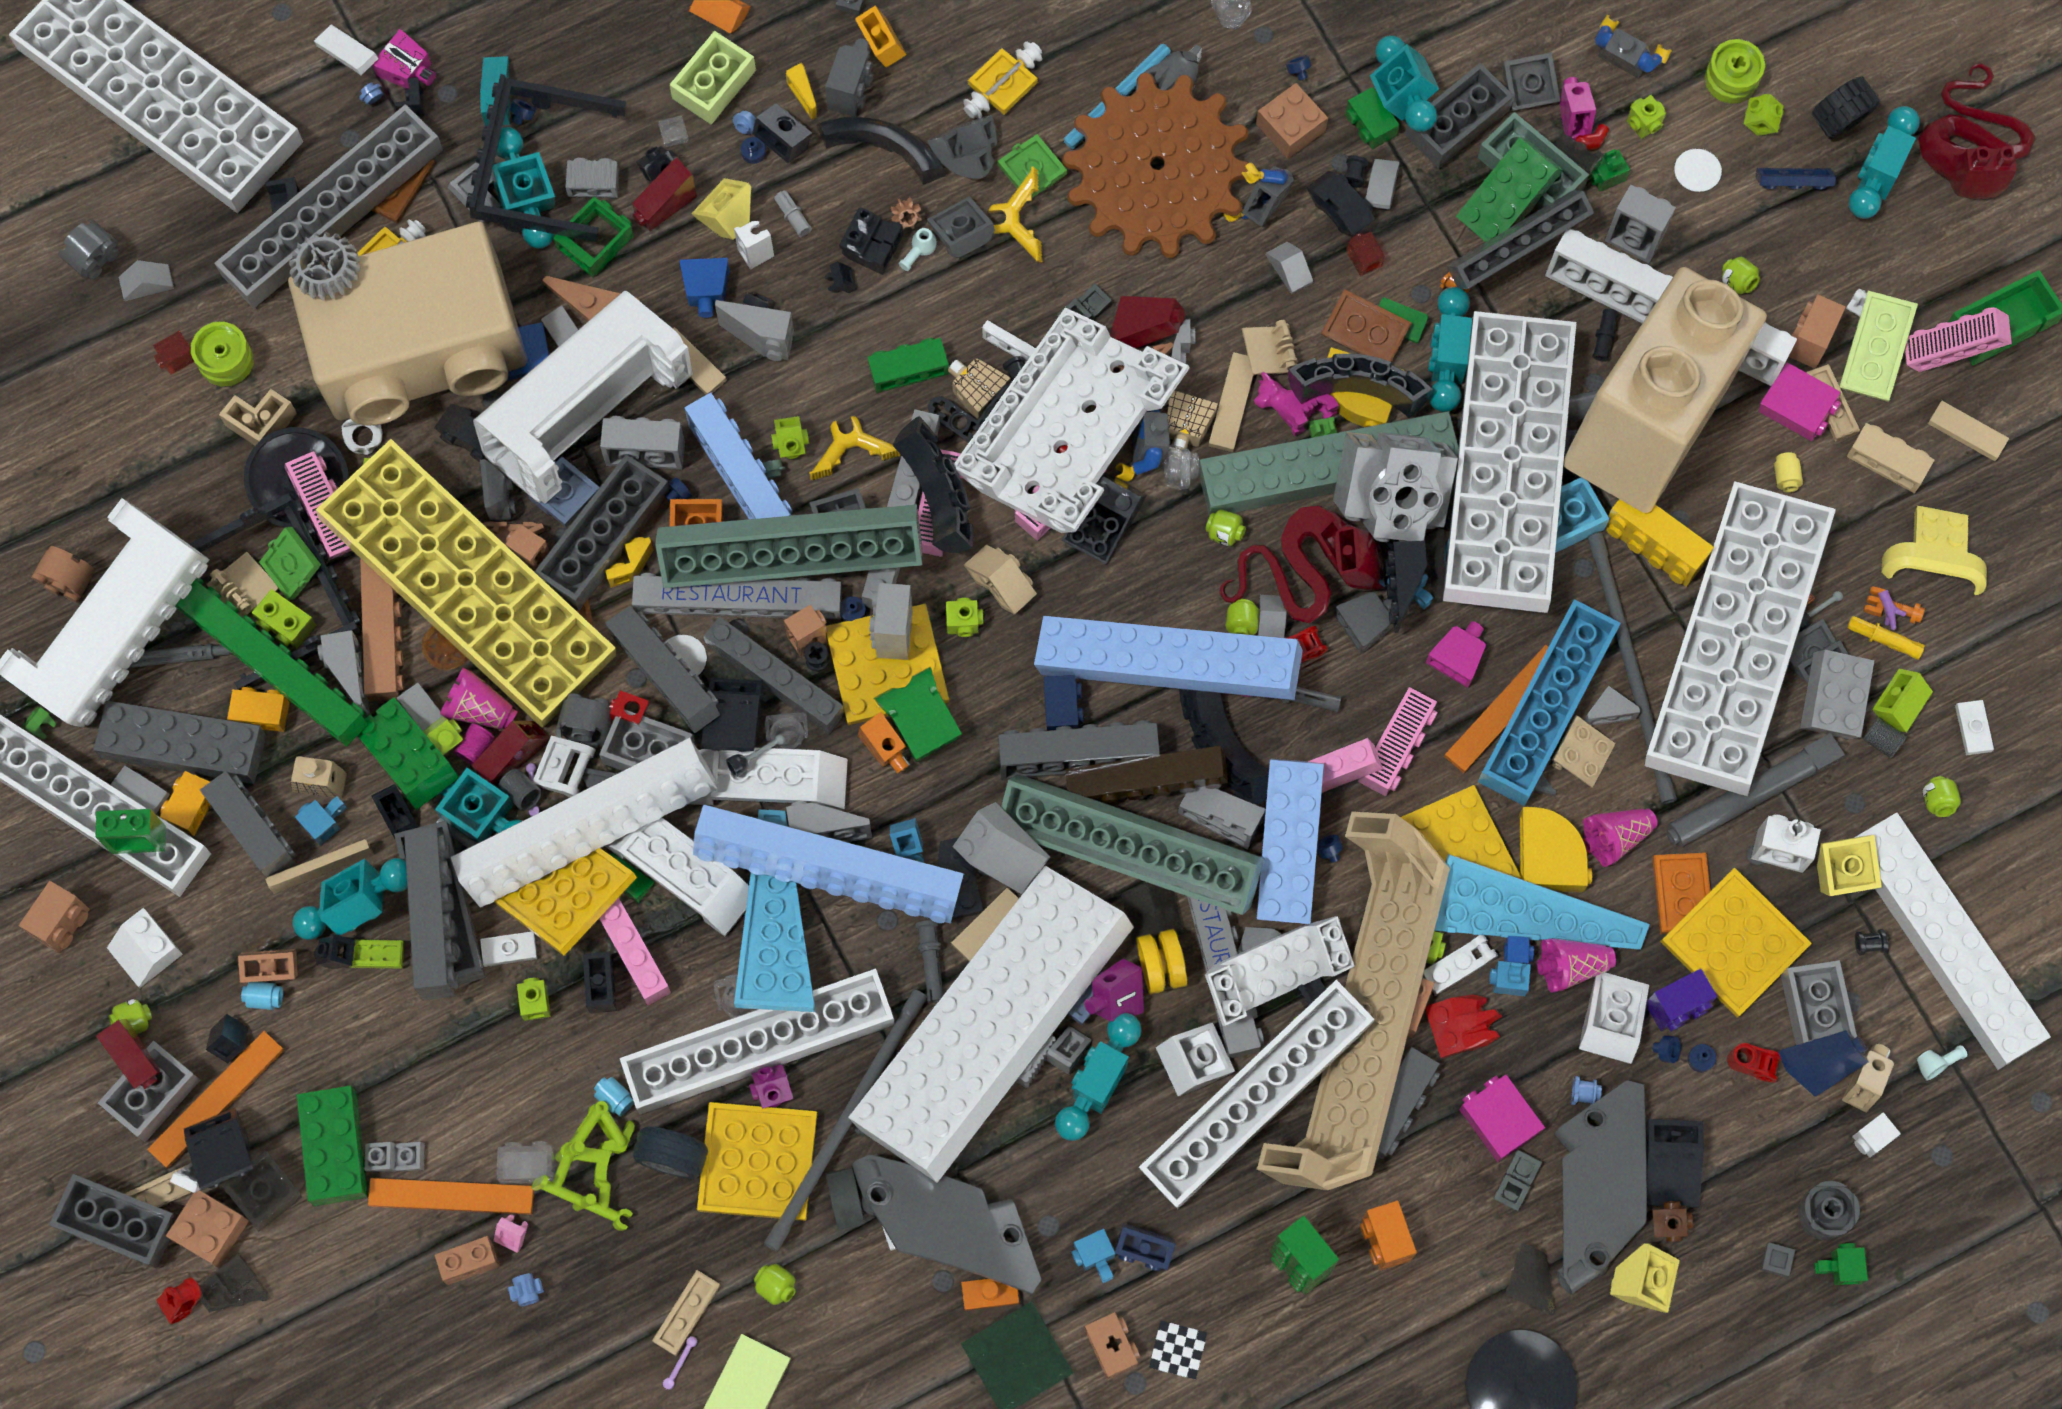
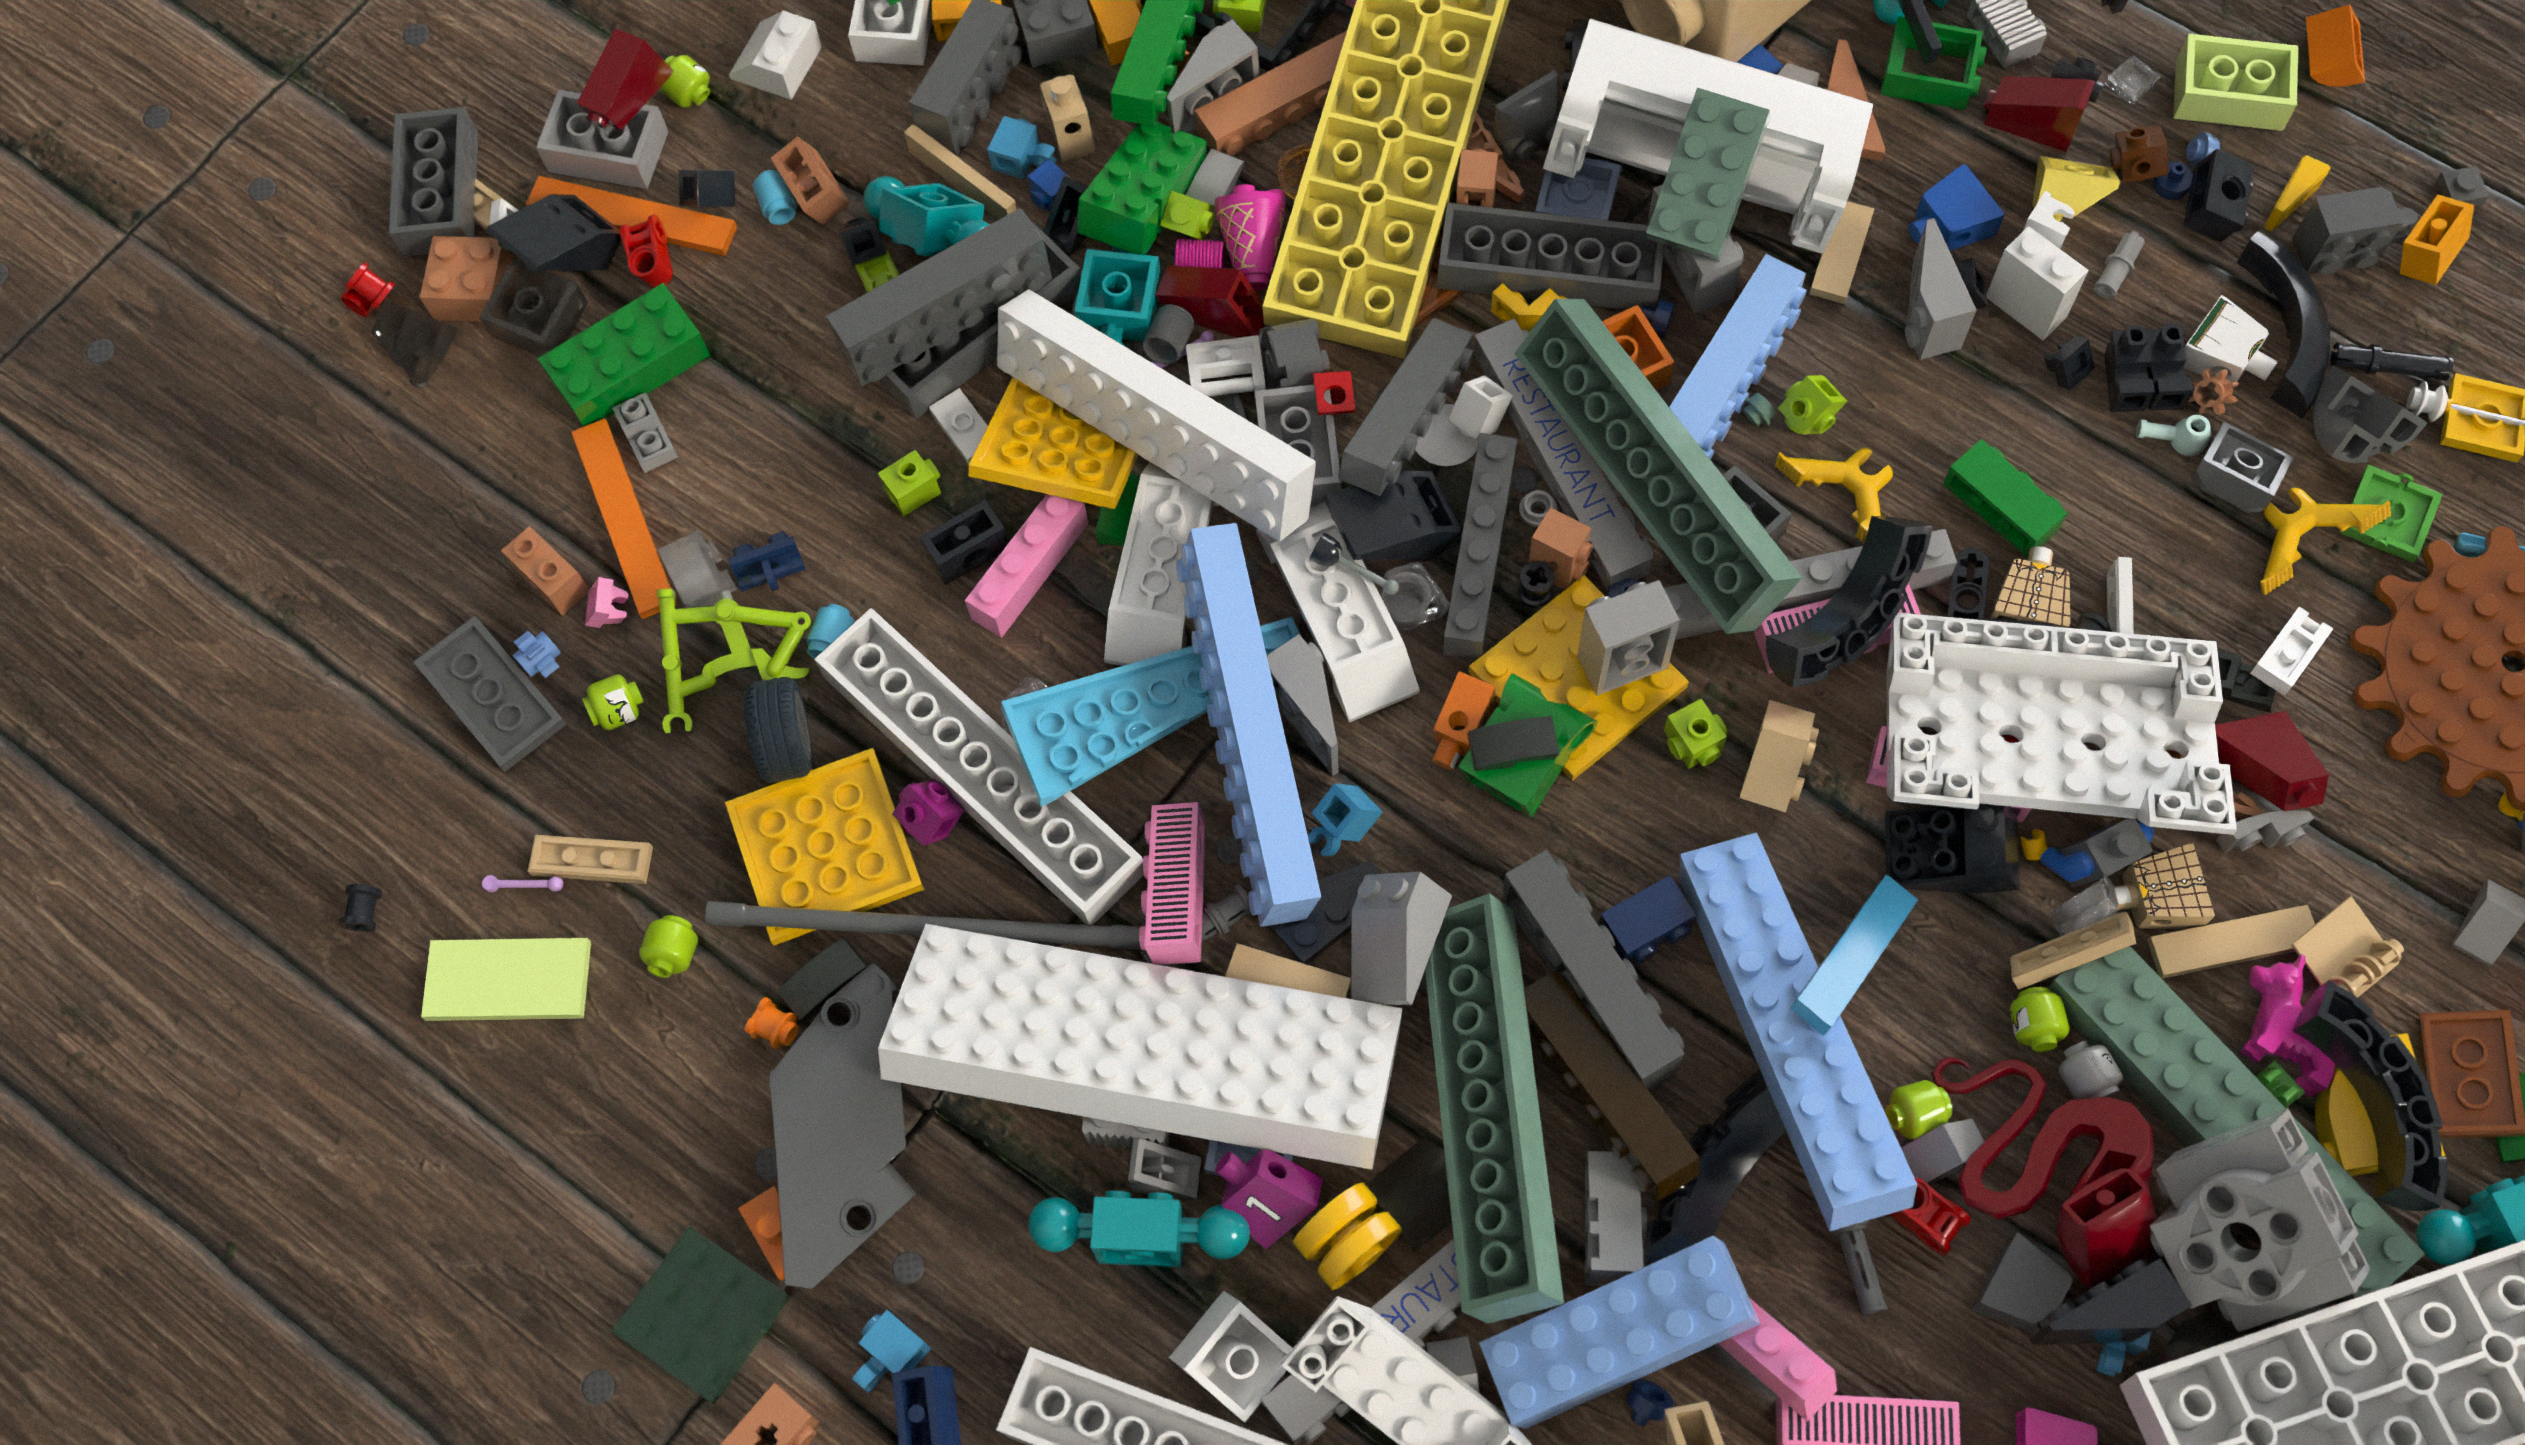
camera: 70 degrees right, 5 degrees down
none -> dark grey plate [413,616,567,772]
none -> lime head [582,674,644,730]
none -> red piece [620,214,673,288]
none -> dark blue hips [728,531,805,592]
none -> orange brick [744,997,799,1050]
none -> blue plate [1028,159,1067,211]
none -> bright pink brick [1139,802,1206,965]
none -> white brick [1448,375,1513,440]
none -> pearl dark grey slope [1467,716,1560,771]
none -> light grey plate [1519,490,1557,527]
none -> sand green brick [1646,87,1770,262]
none -> tile [1790,874,1918,1036]
none -> white brick [1986,226,2089,341]
none -> tan tile [2010,912,2136,990]
none -> light grey head [2058,1041,2123,1100]
none -> reddish brown brick [2110,125,2168,183]
none -> white torso [2184,295,2278,382]
none -> white plate [2250,607,2333,696]
none -> black pin [2330,342,2453,381]

